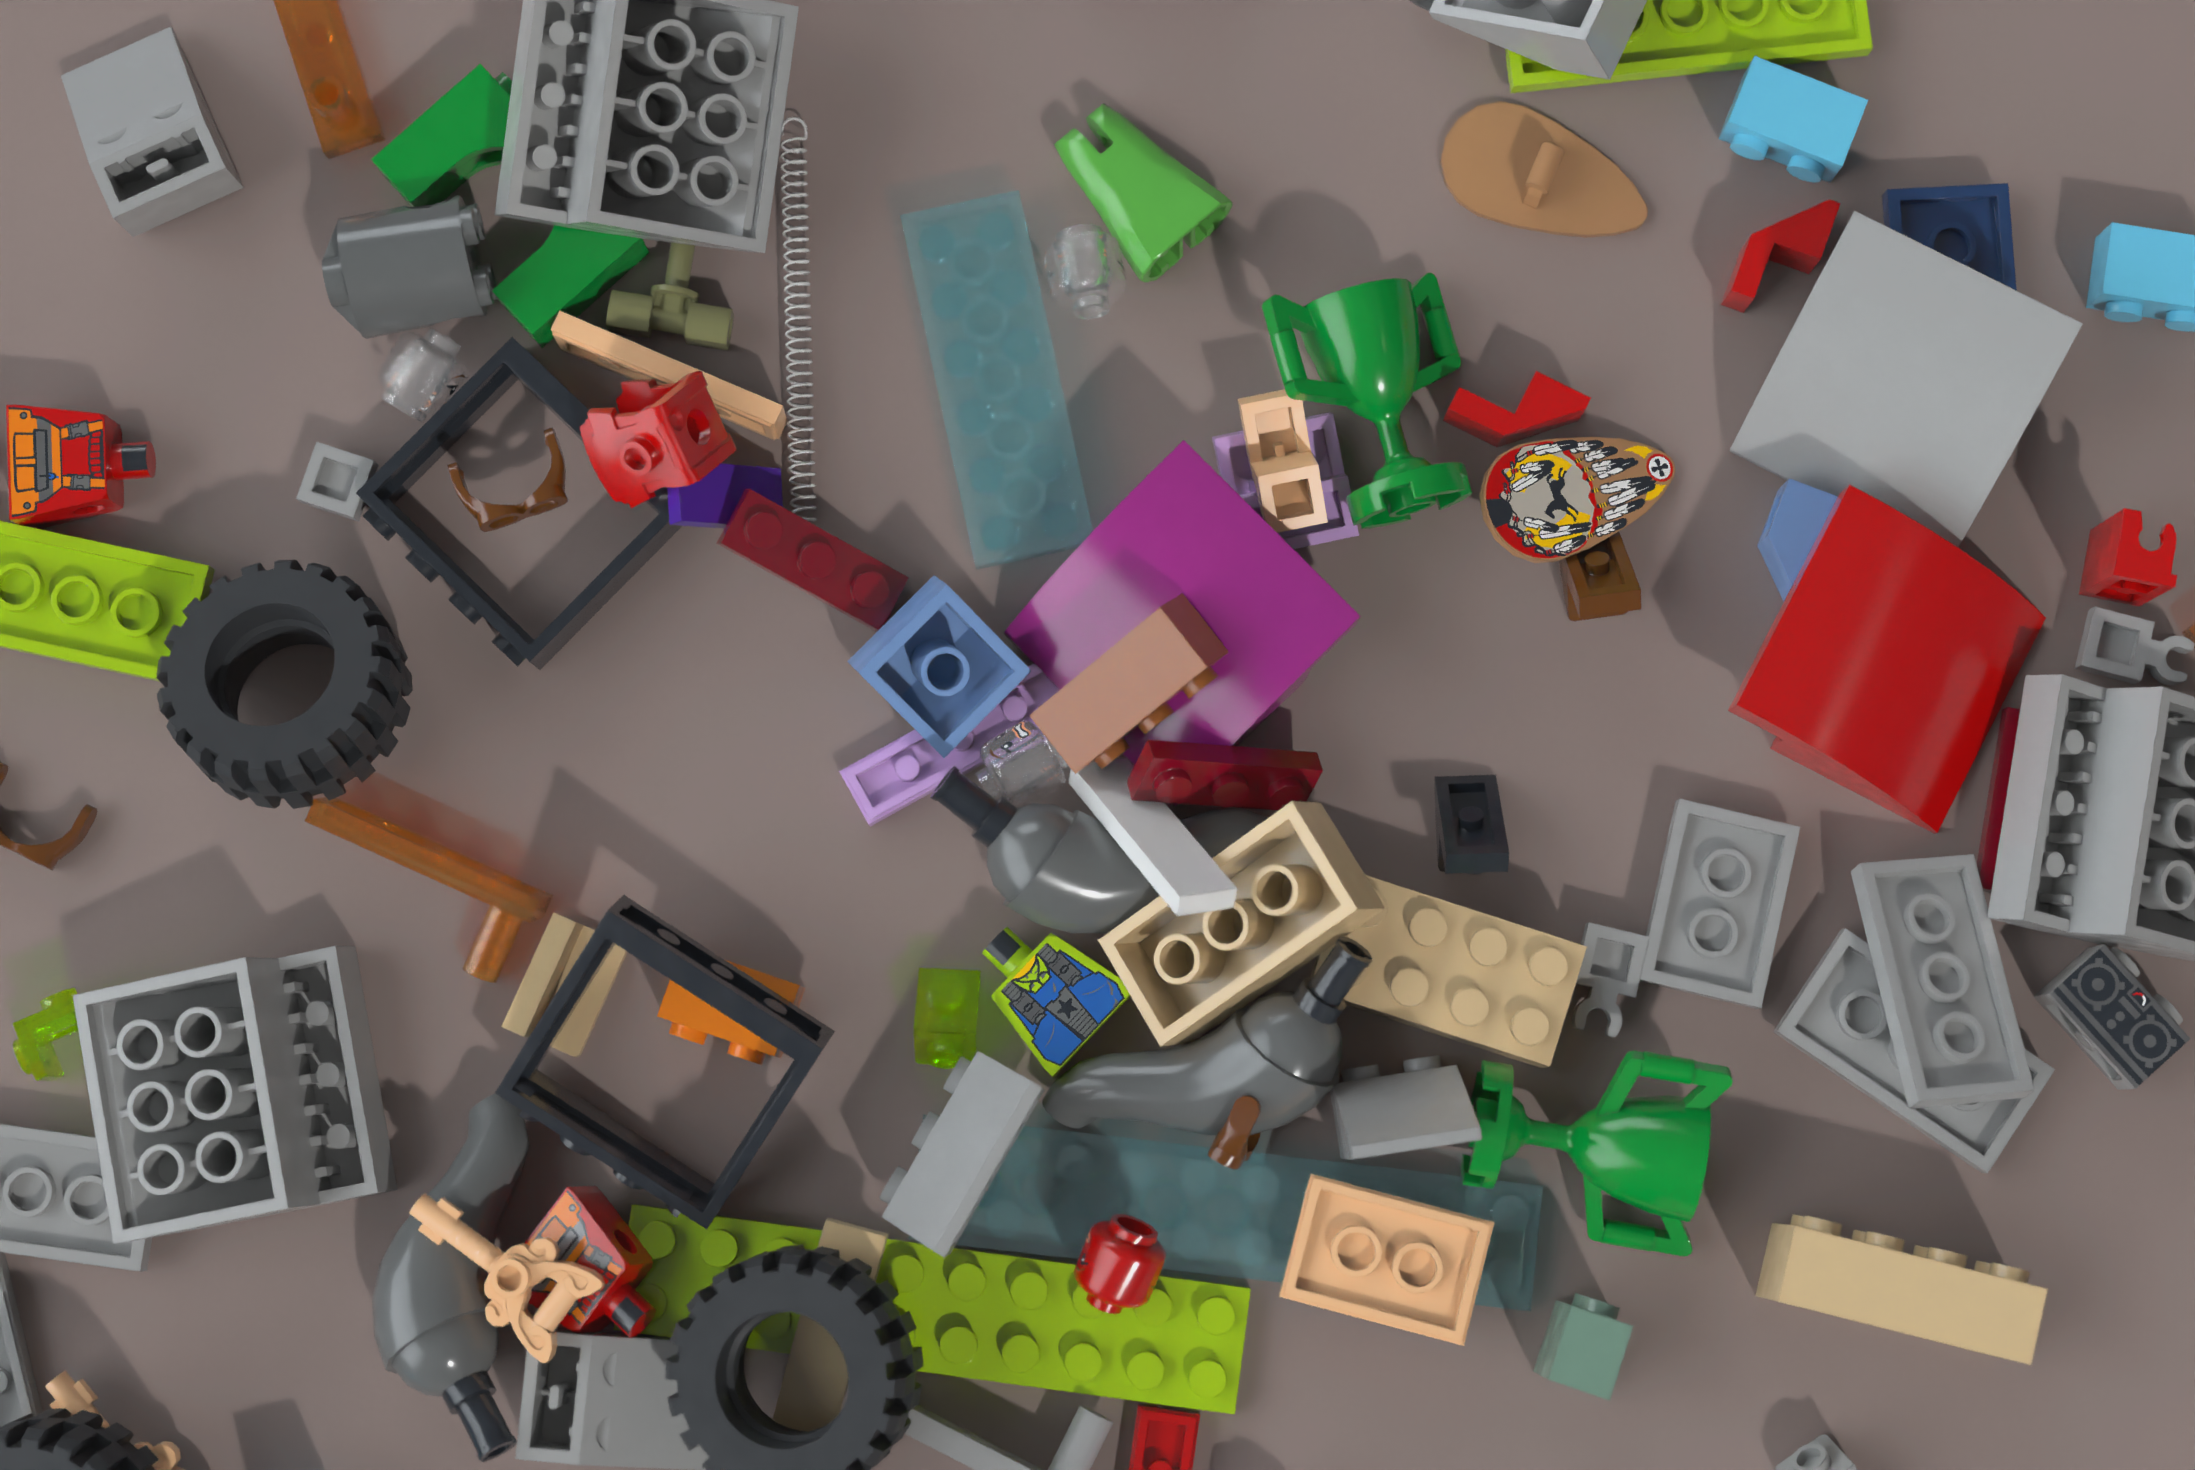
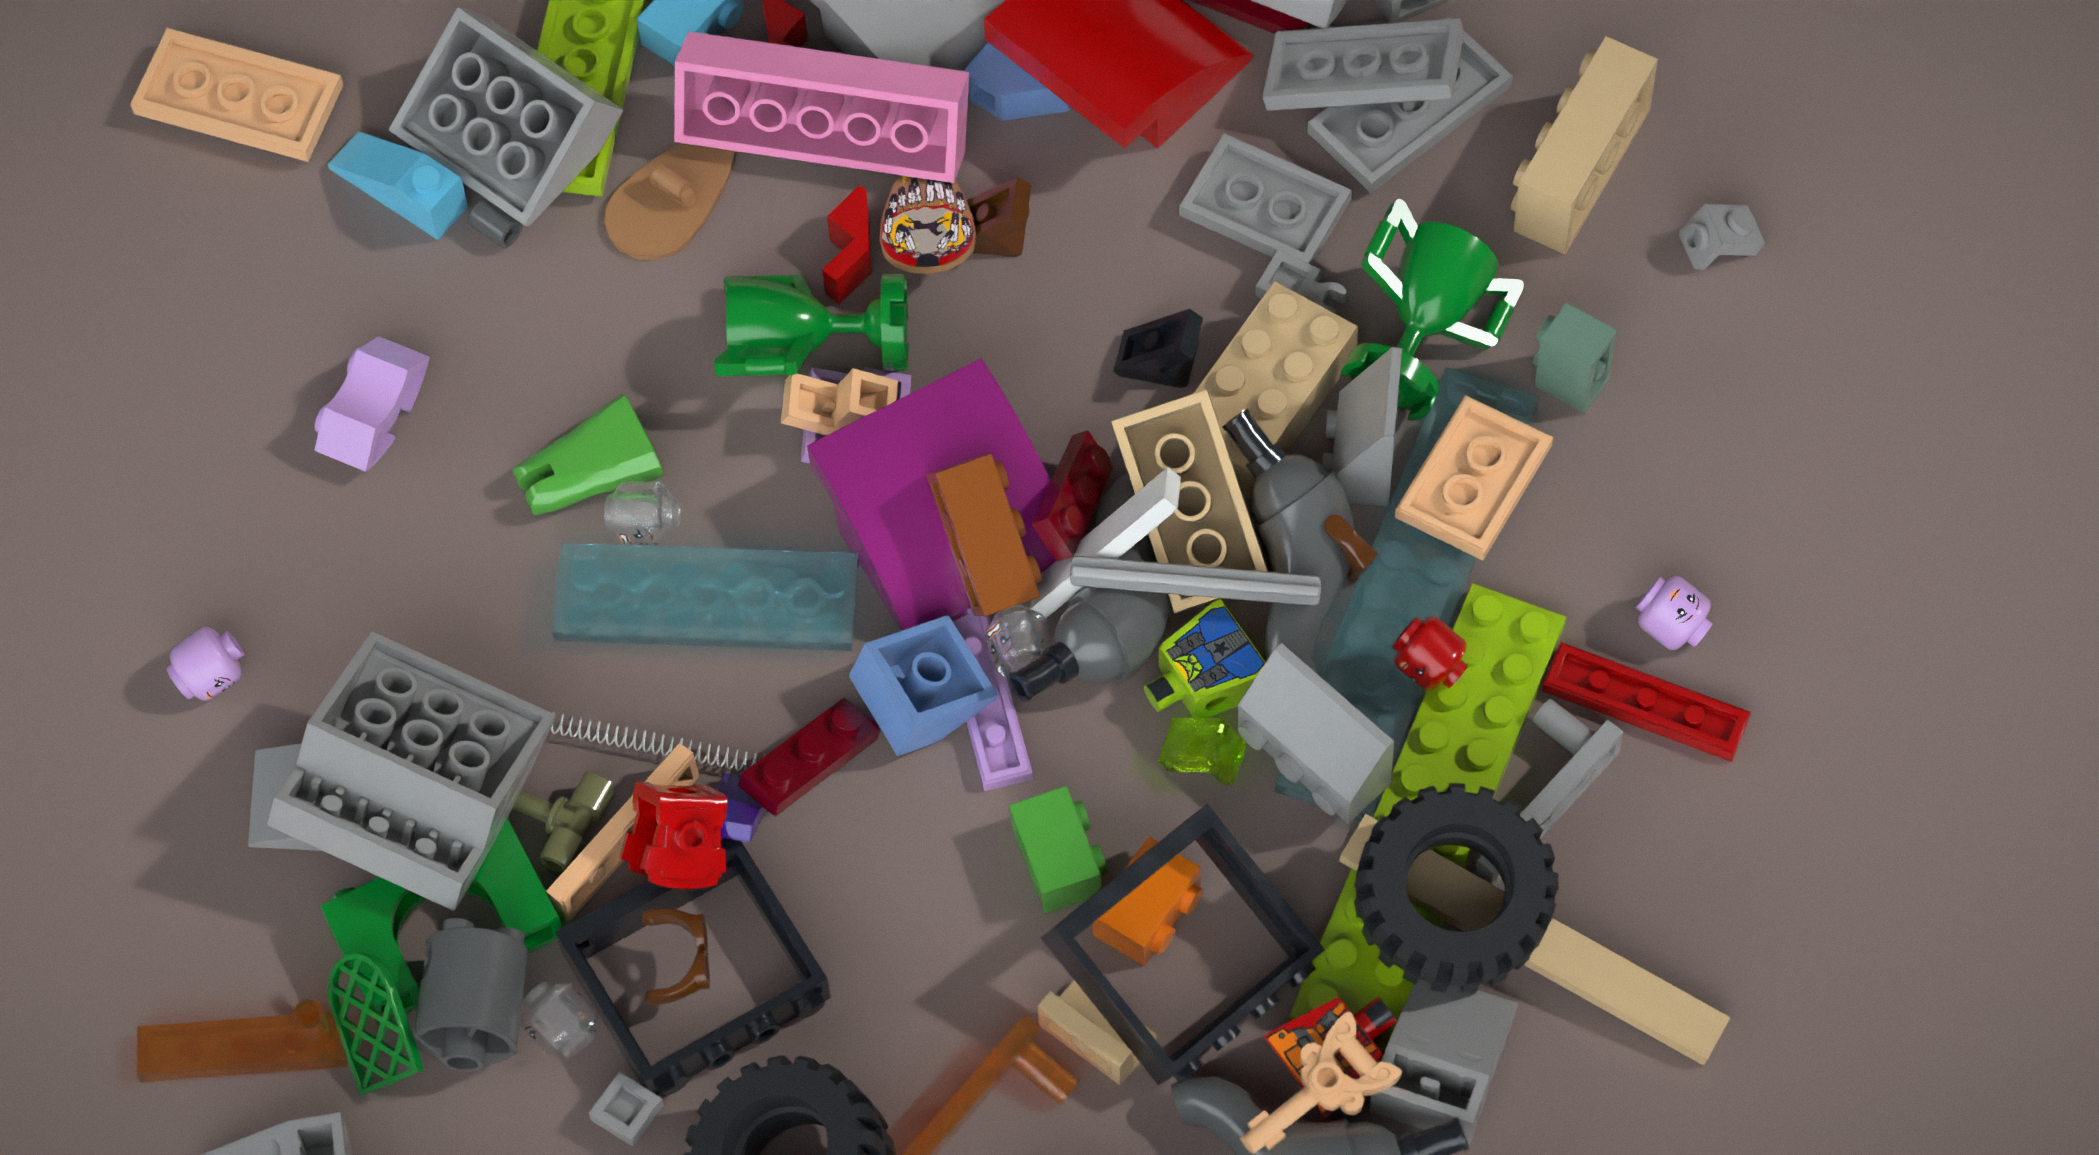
camera: 75 degrees left, 20 degrees down
none -> green window [327,952,425,1096]
none -> bright pink brick [674,31,969,183]
none -> bright green brick [1009,786,1108,914]
none -> light grey axle [1070,556,1321,606]

